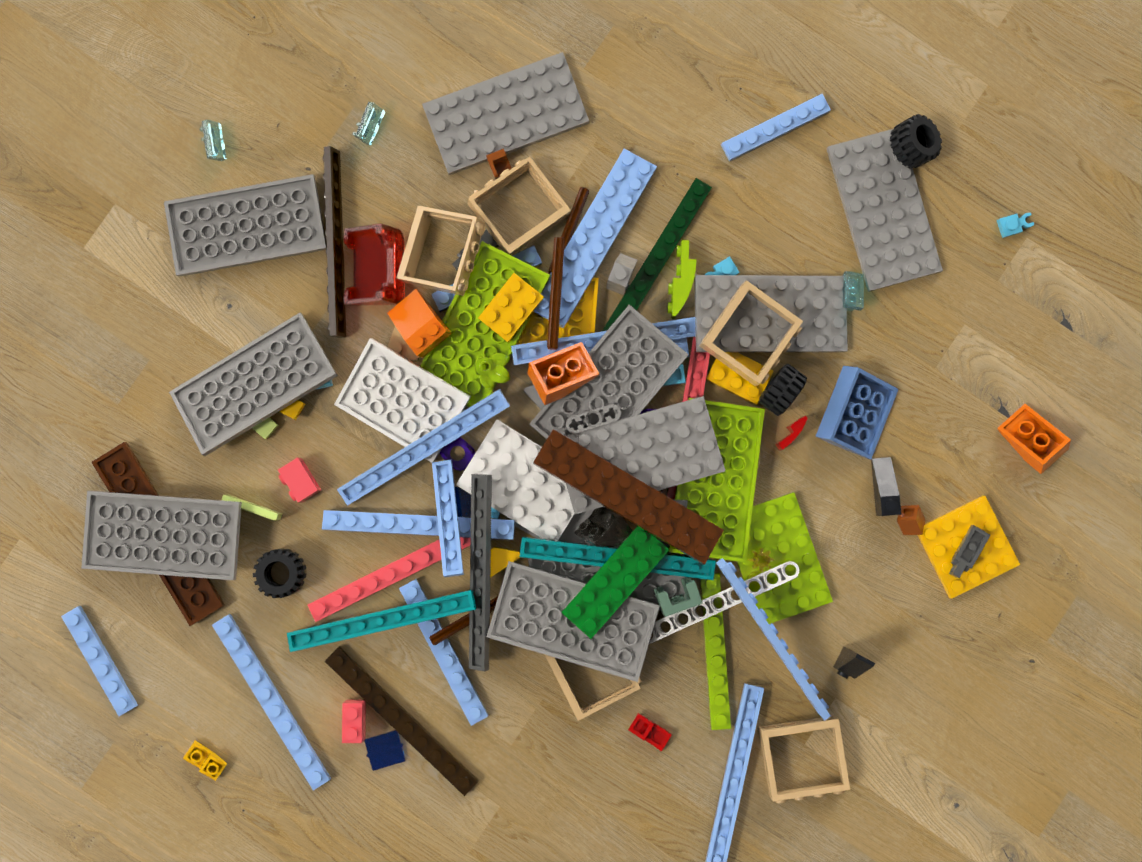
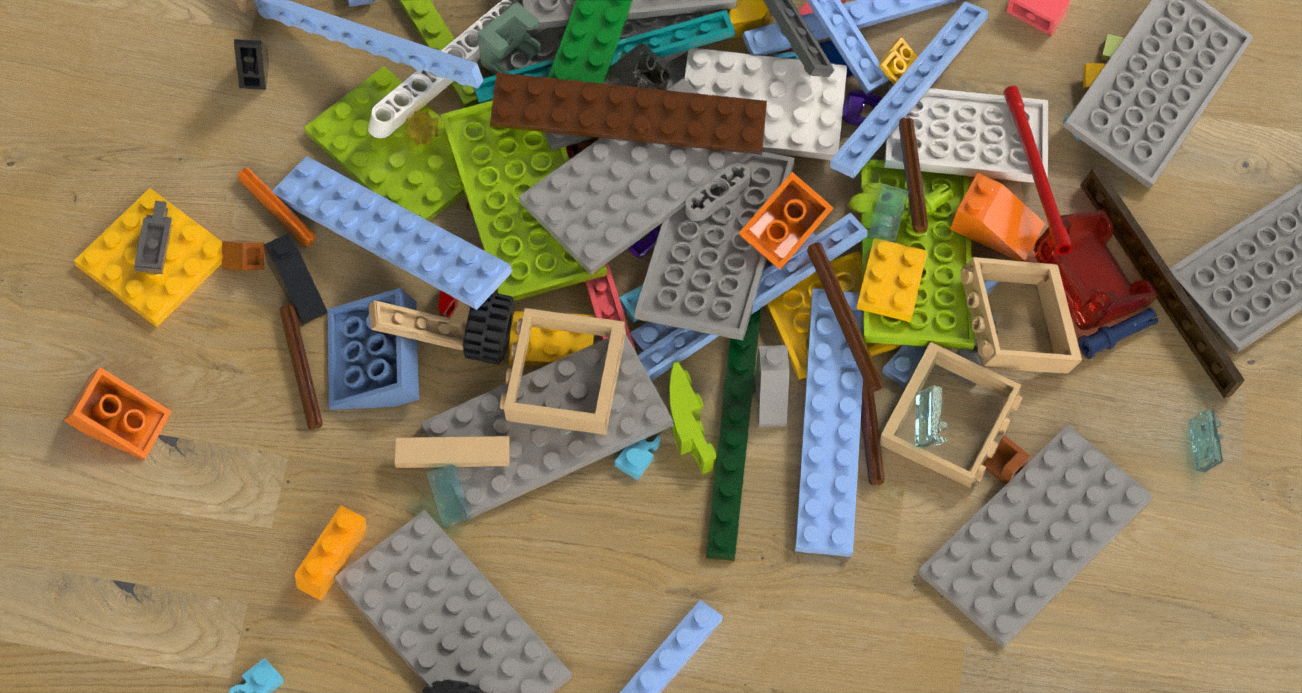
camera: 150 degrees right, 25 degrees down
none -> orange axle [238,167,316,247]
none -> light blue plate [272,156,512,310]
none -> reddish brown axle [280,305,323,430]
none -> light orange brick [295,505,367,601]
none -> tan tile [369,300,466,350]
none -> tan tile [395,436,510,468]
none -> clear light blue plate [867,184,909,243]
none -> yellow slope [879,37,918,85]
none -> reddish brown axle [899,118,928,233]
none -> lime pin [901,184,953,226]
none -> clear light blue plate [915,385,948,448]
none -> red piece [1003,86,1072,255]
none -> dark blue pin [1078,308,1158,359]

